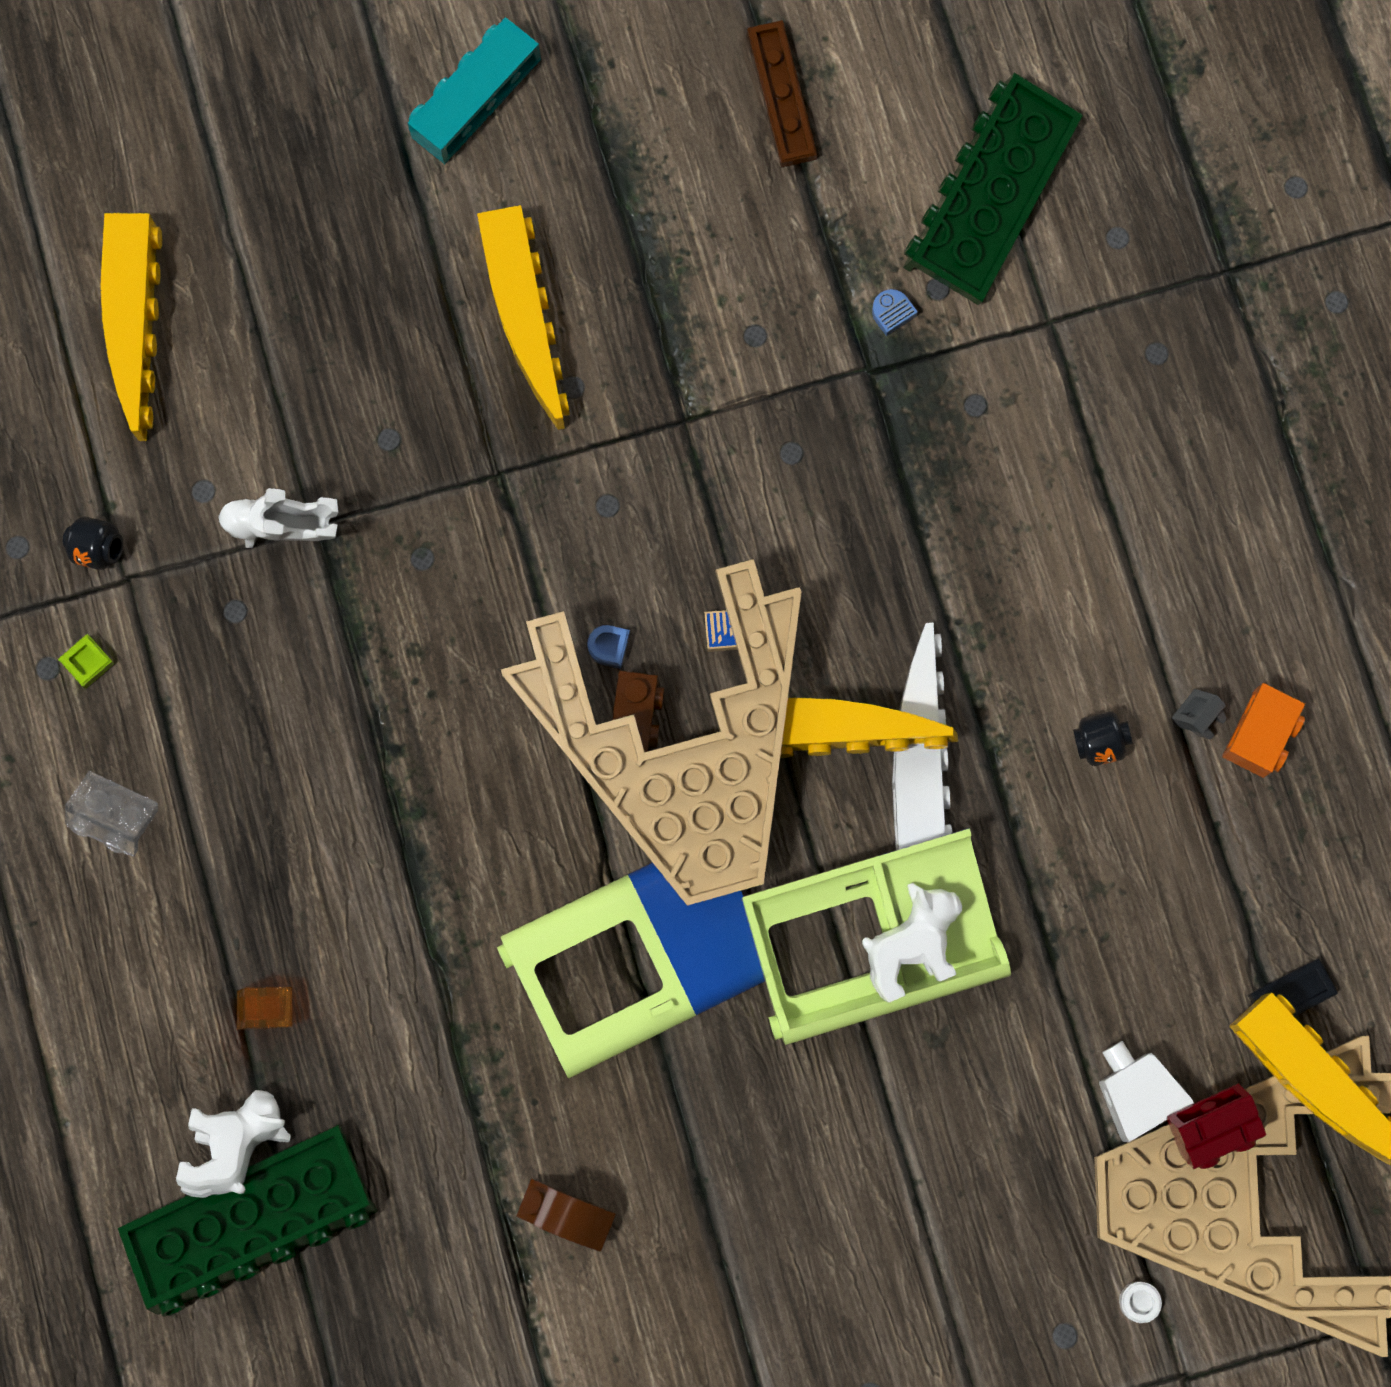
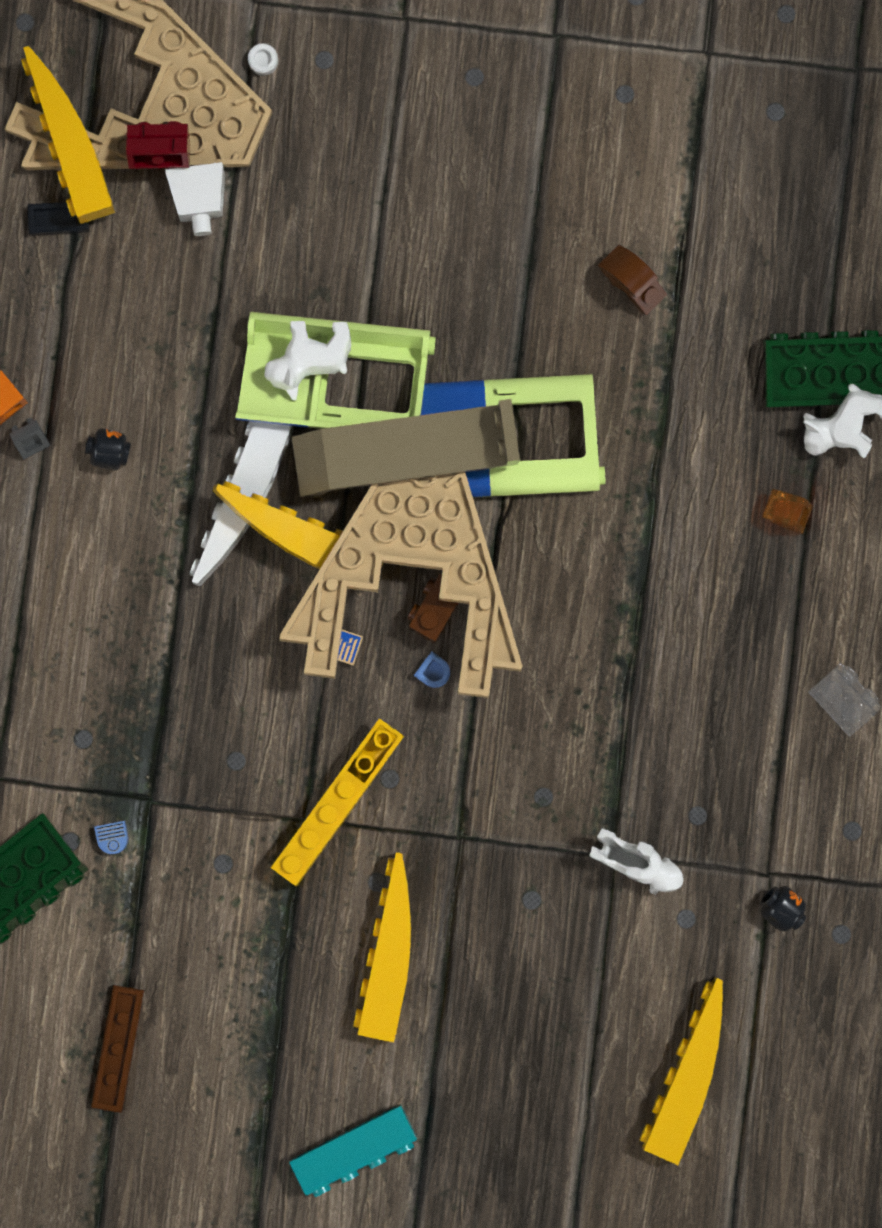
camera: 155 degrees left, 5 degrees up
lime tile [58,634,115,689] -> none
none -> yellow slope [271,718,404,887]
none -> dark tan panel [292,399,520,498]

